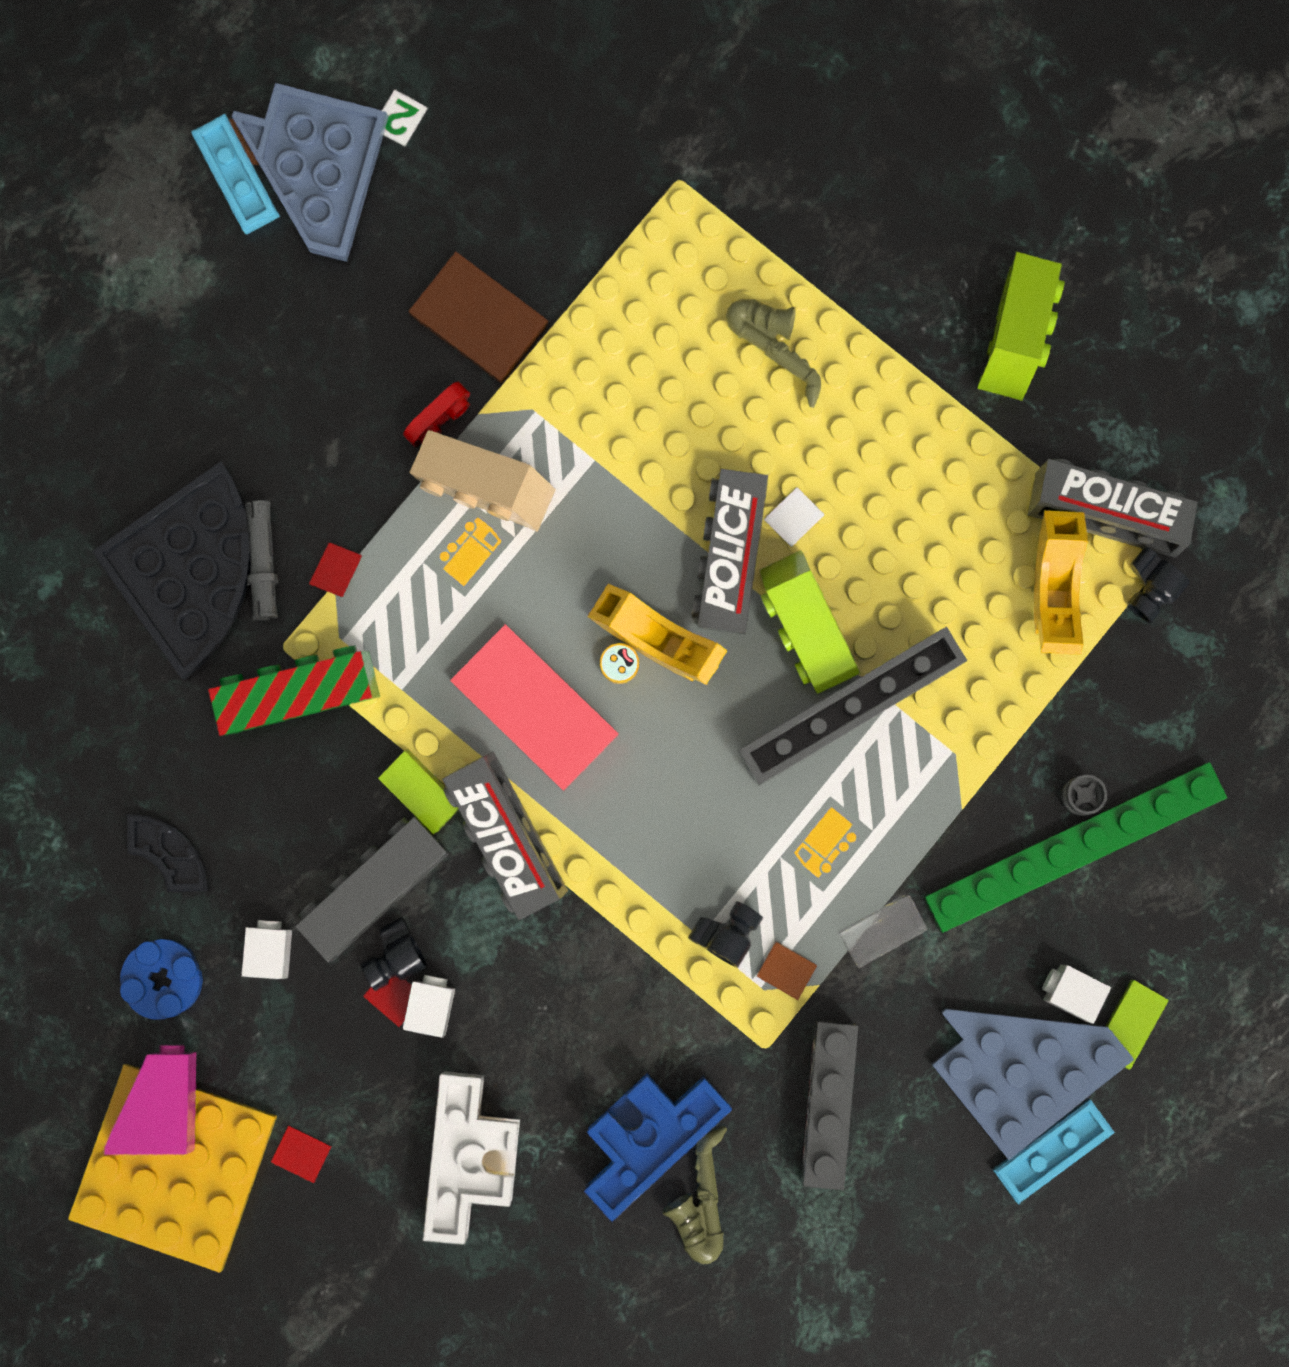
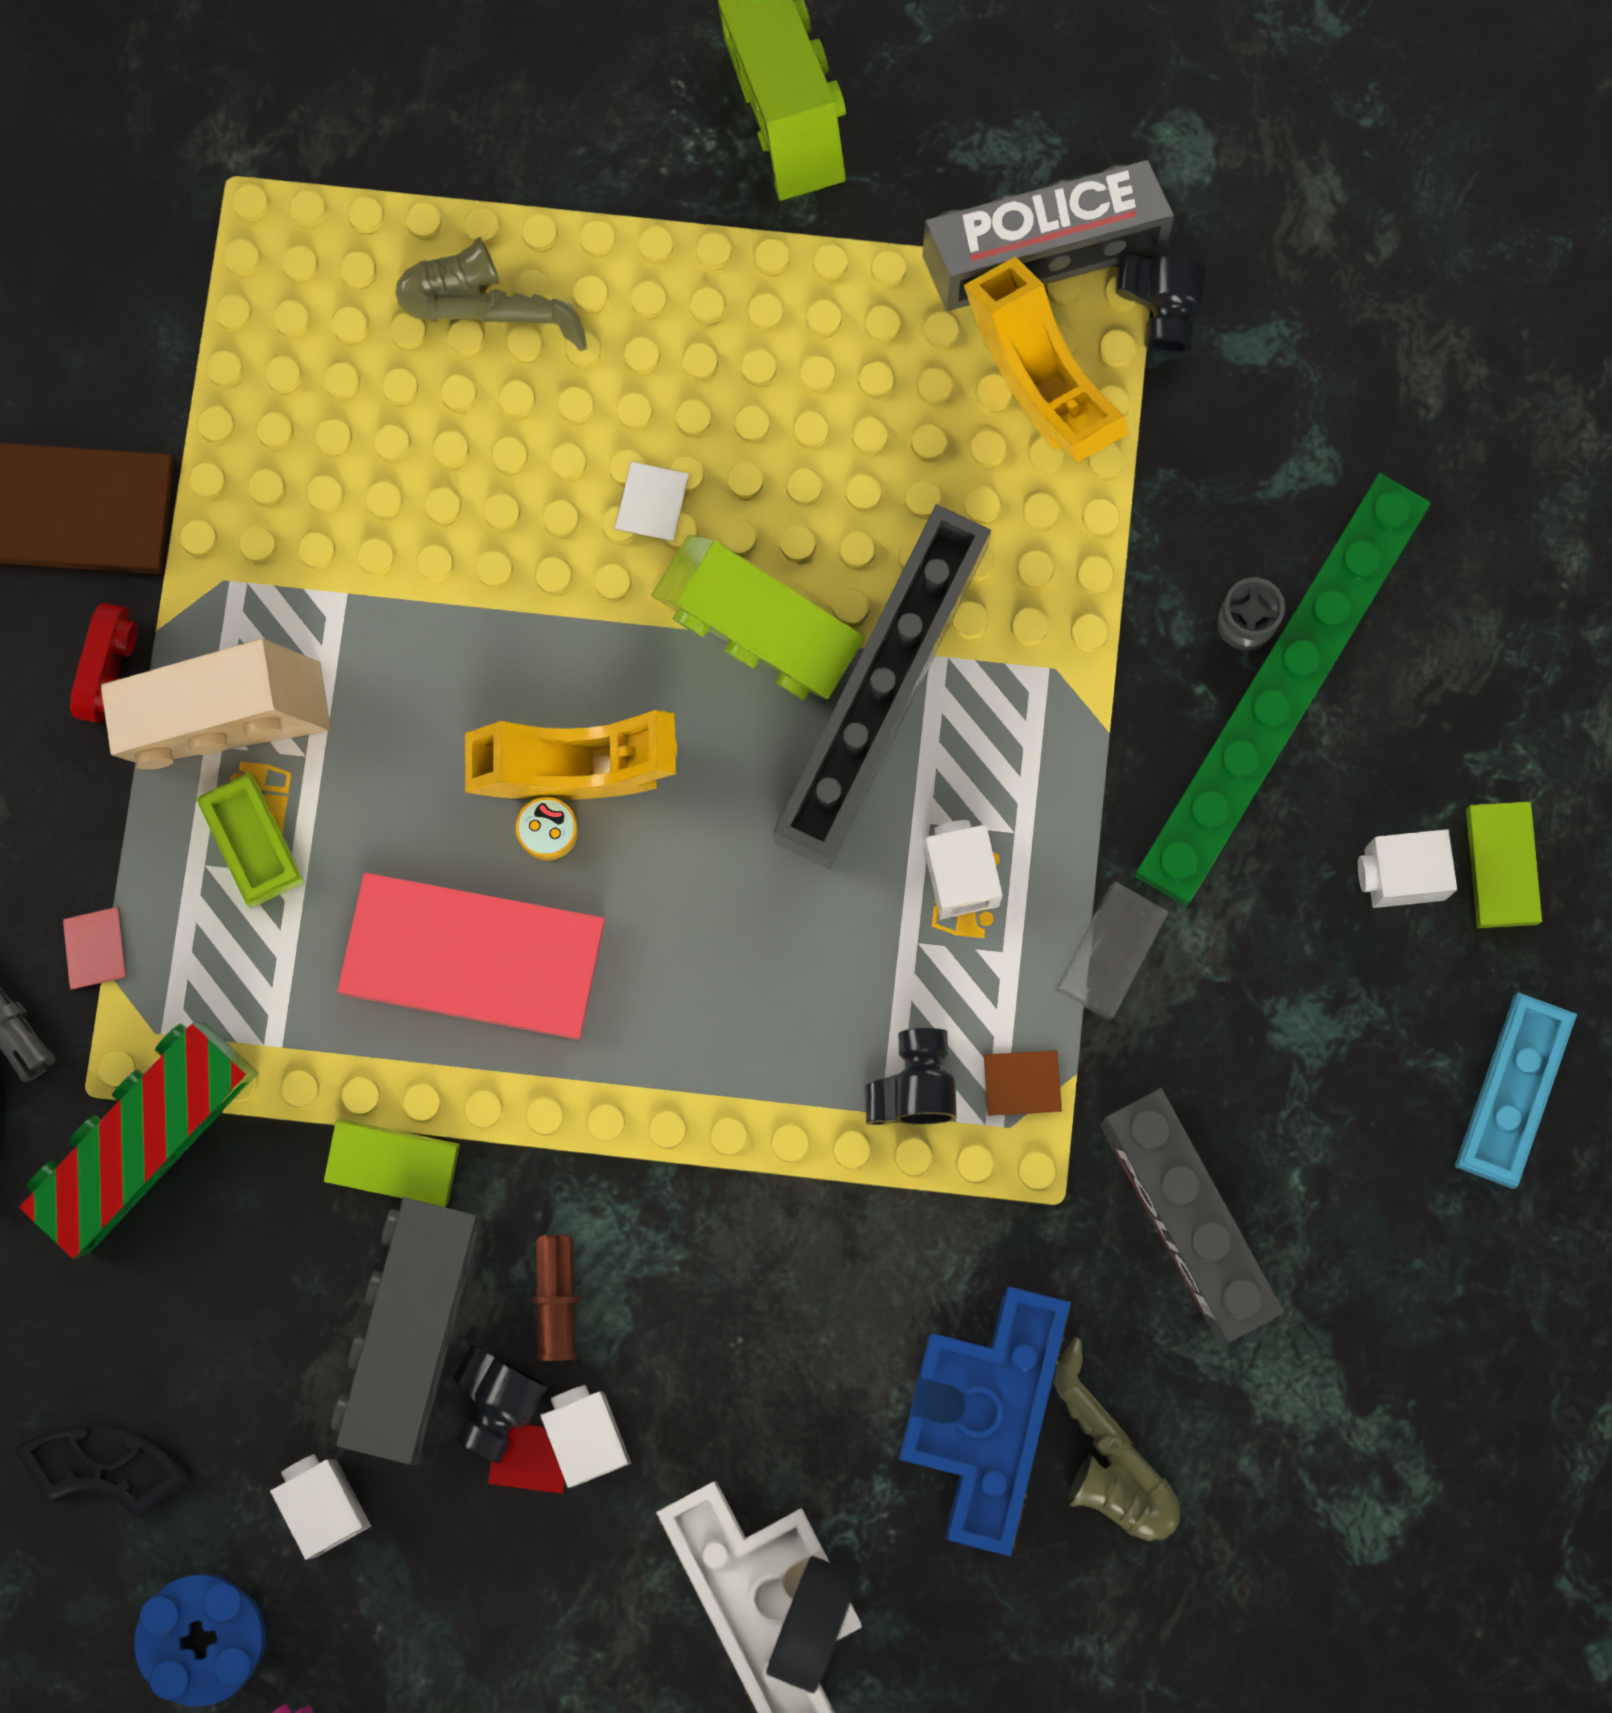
camera: 30 degrees left, 5 degrees down
dark grey brick [442,751,568,920] -> none
dark grey brick [692,469,768,635] -> none
sand blue wing [931,1008,1134,1160] -> none
none -> lime tile [195,772,305,909]
none -> copper axle [531,1235,581,1361]
none -> black tyre [766,1556,859,1693]
none -> white brick [924,820,1003,920]

